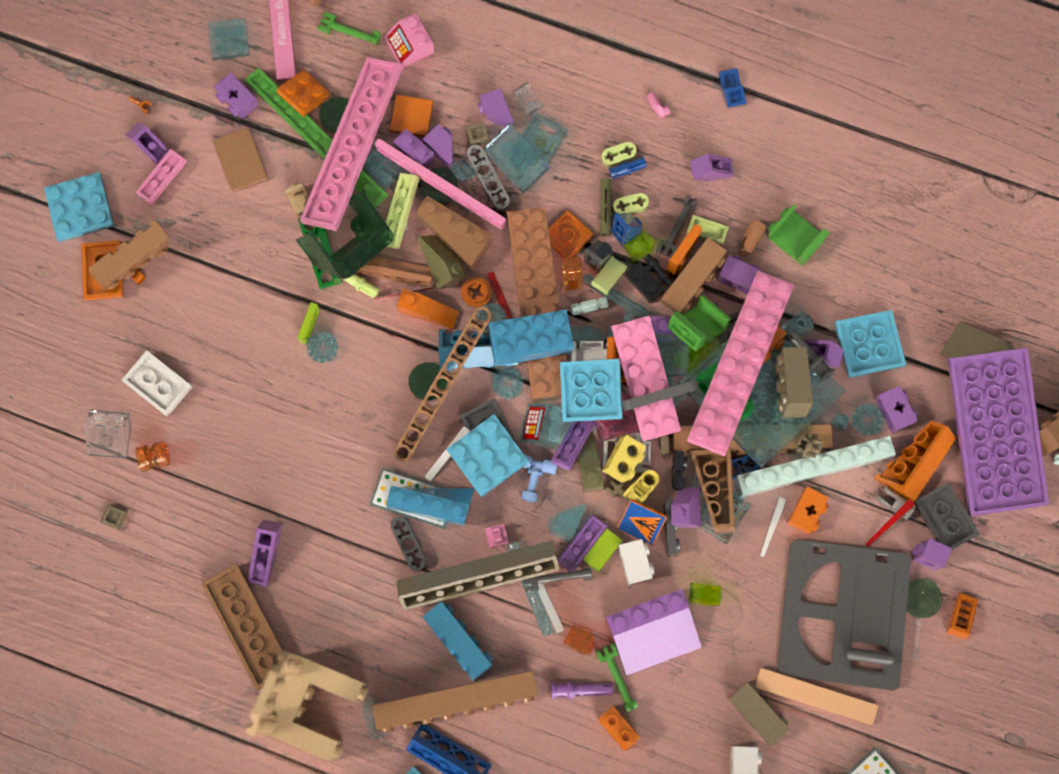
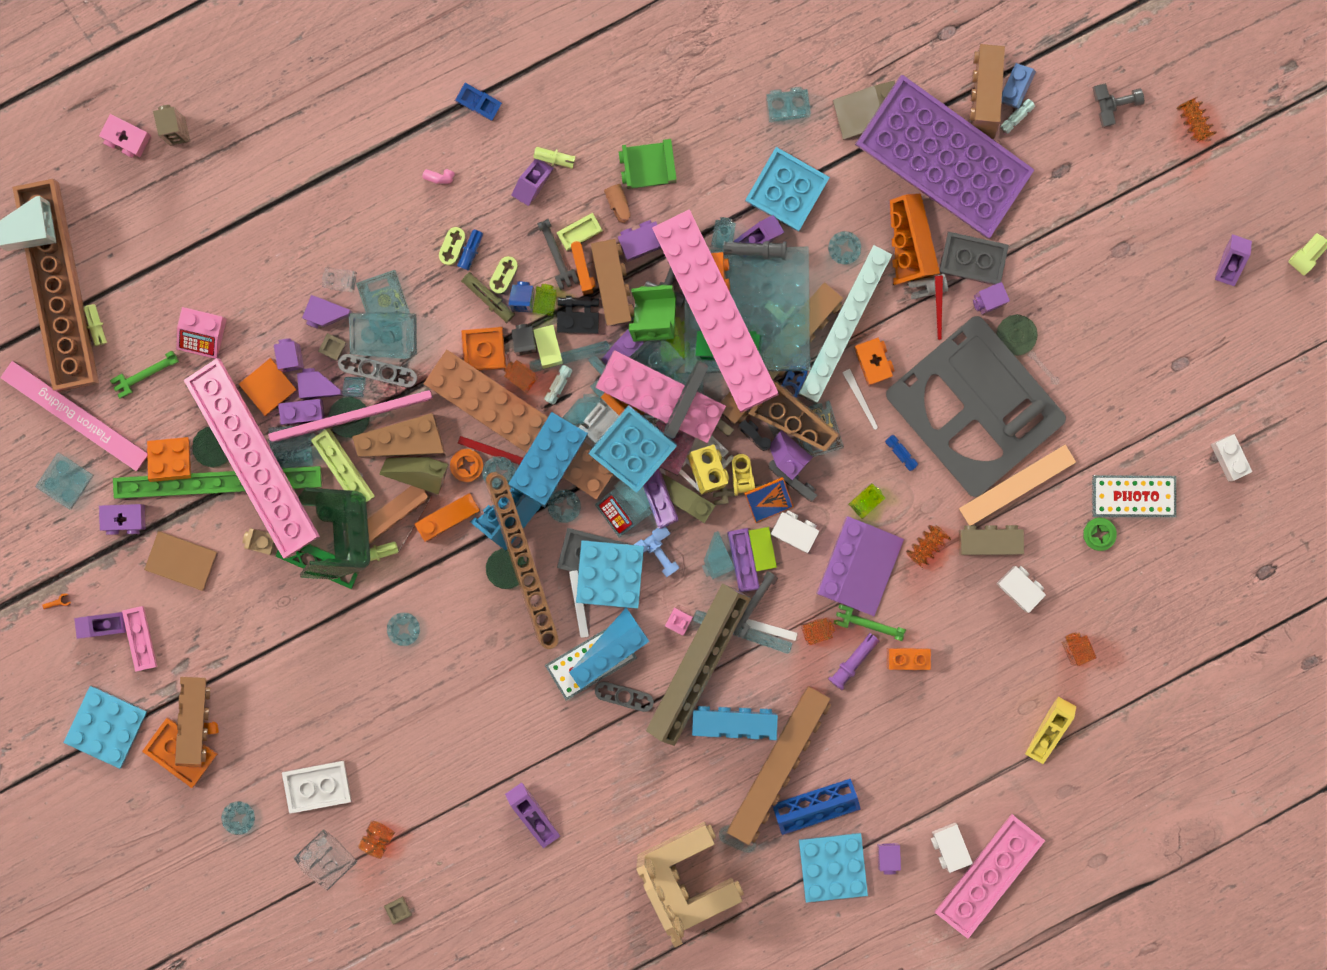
camera: 50 degrees left, 10 degrees up
medium nougat plate [201,564,283,690] -> none
lime tile [297,302,320,344] -> none
dark tan brick [774,347,813,418] -> none
dark tan gear [797,434,822,458] -> none
clear light blue hinge [831,414,849,431] -> none
medium lavender brick [875,386,917,434] -> none
orange slope [947,592,979,639] -> none
none -> clear light blue gear [221,801,255,835]
none -> medium lavender brick [274,338,304,372]
none -> yellowish green axle [533,147,575,169]
none -> clear light blue brick [766,87,811,122]
none -> blue axle [885,435,918,471]
none -> clear orange piece [906,525,951,570]

